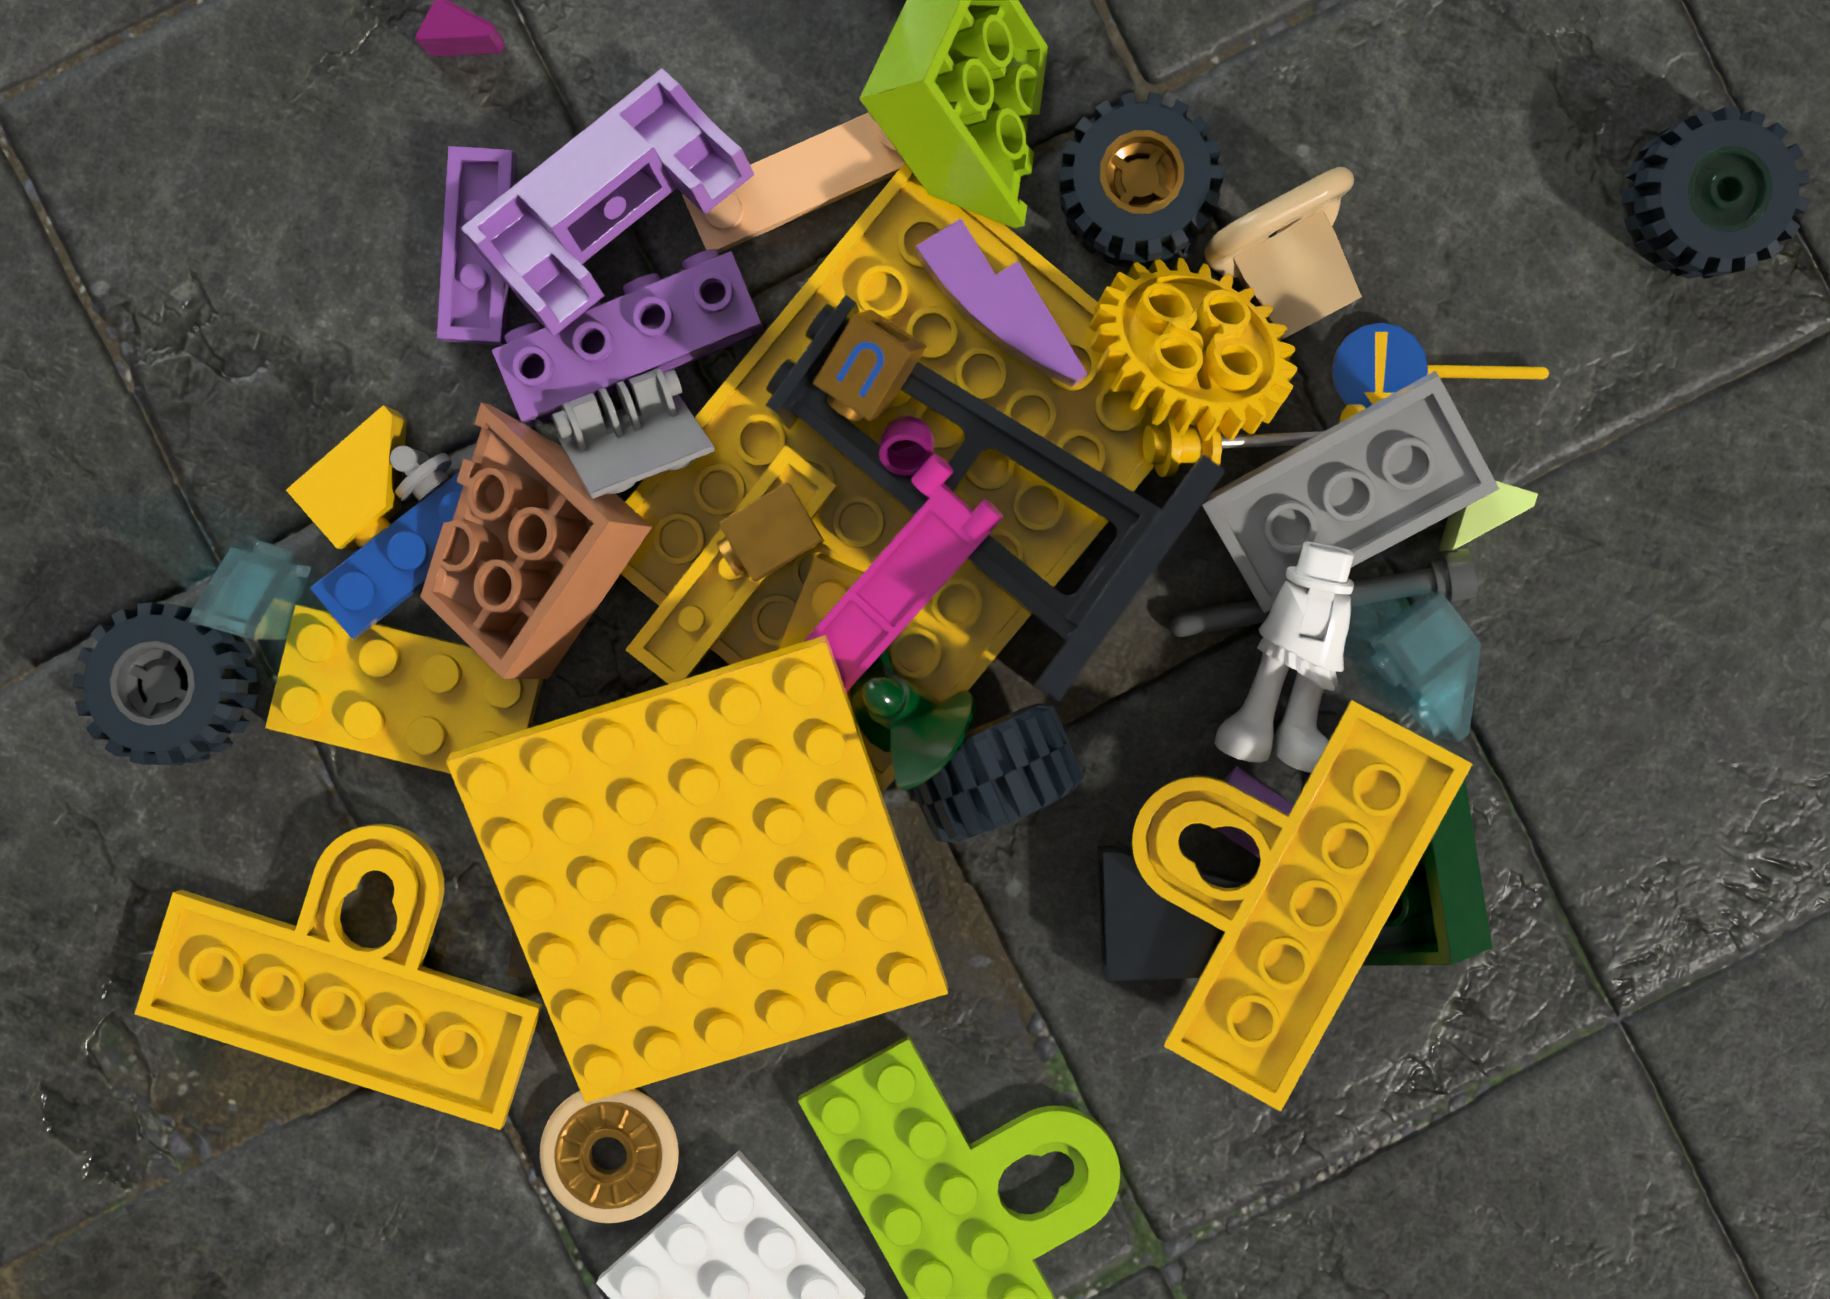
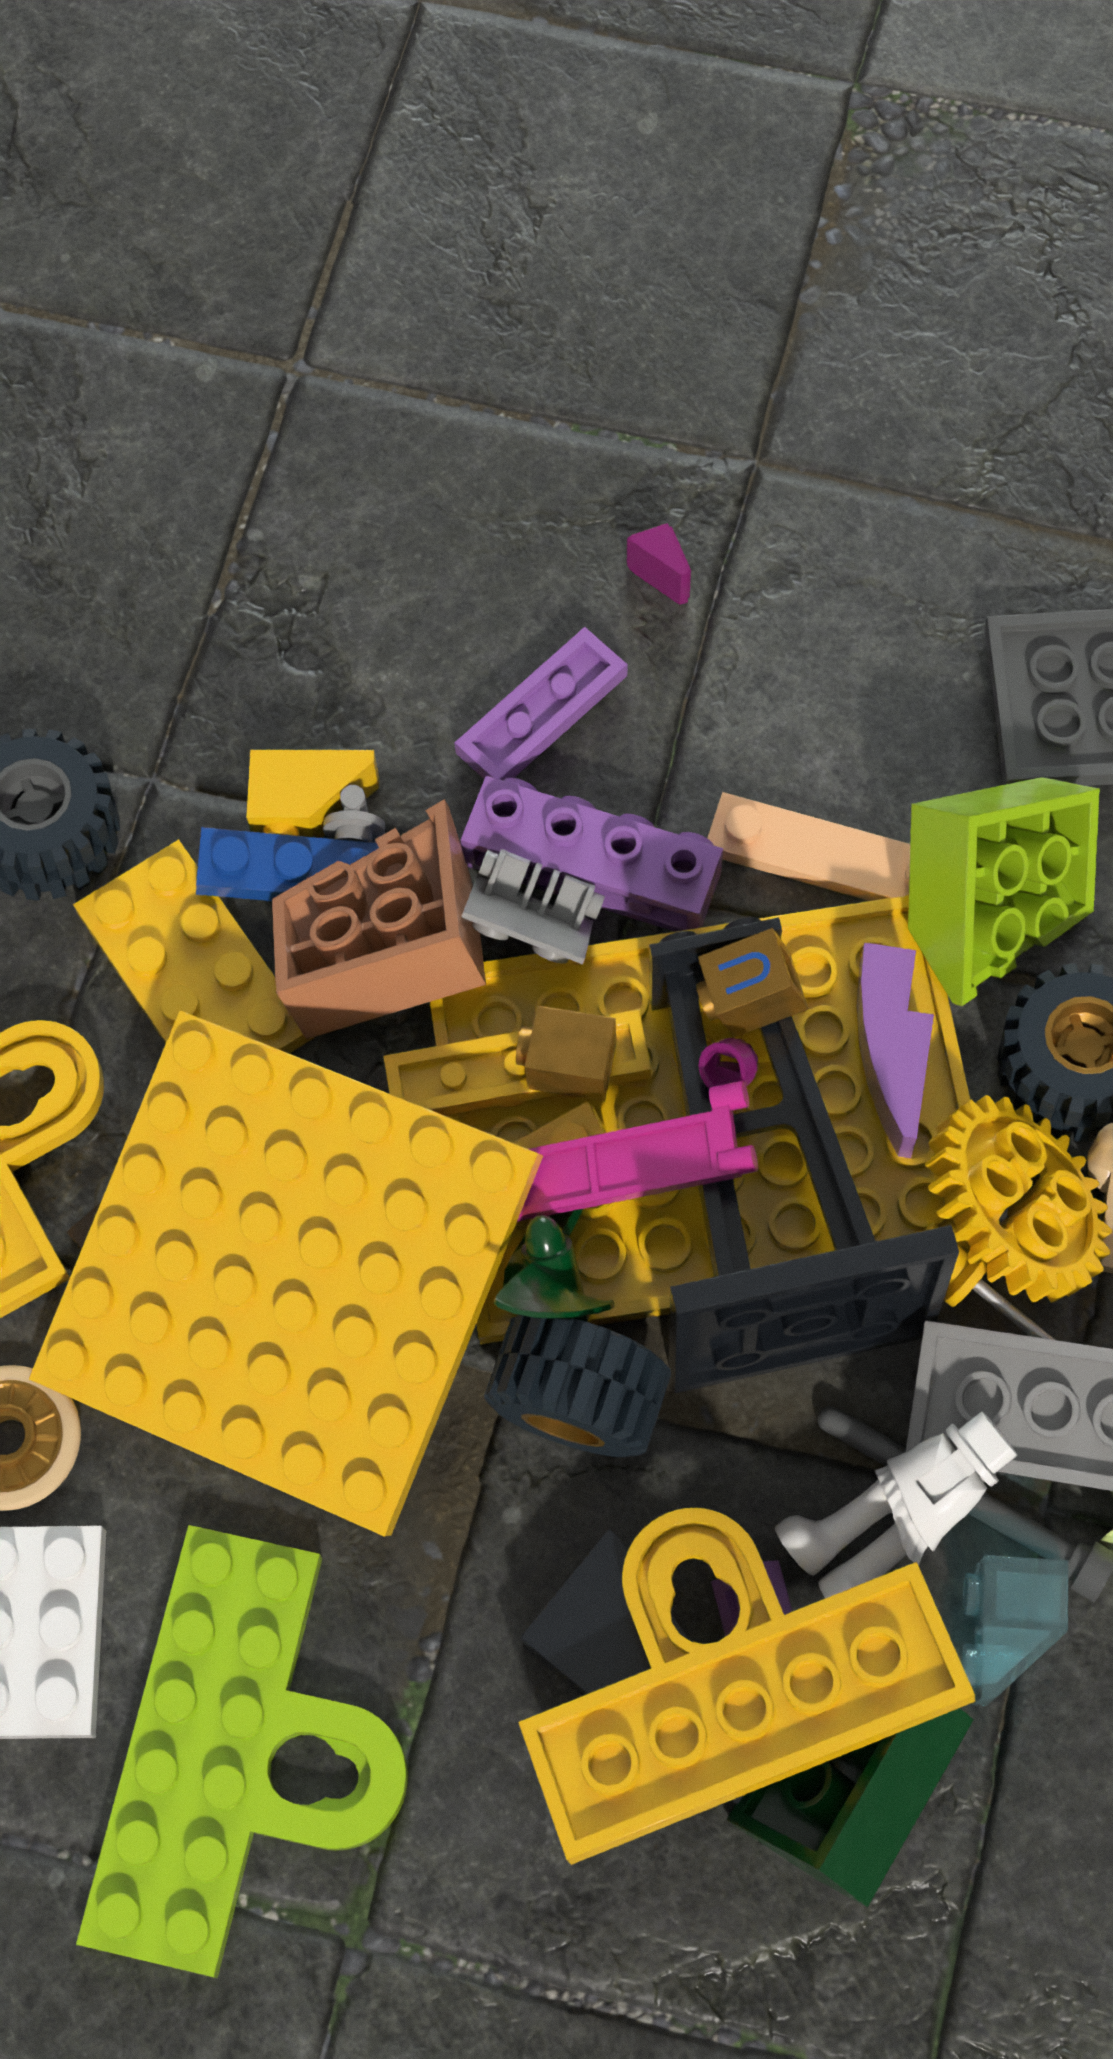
camera: 50 degrees right, 20 degrees down
clear light blue slope [189,539,311,640] -> none
medium lavender bracket [461,68,755,336] -> none

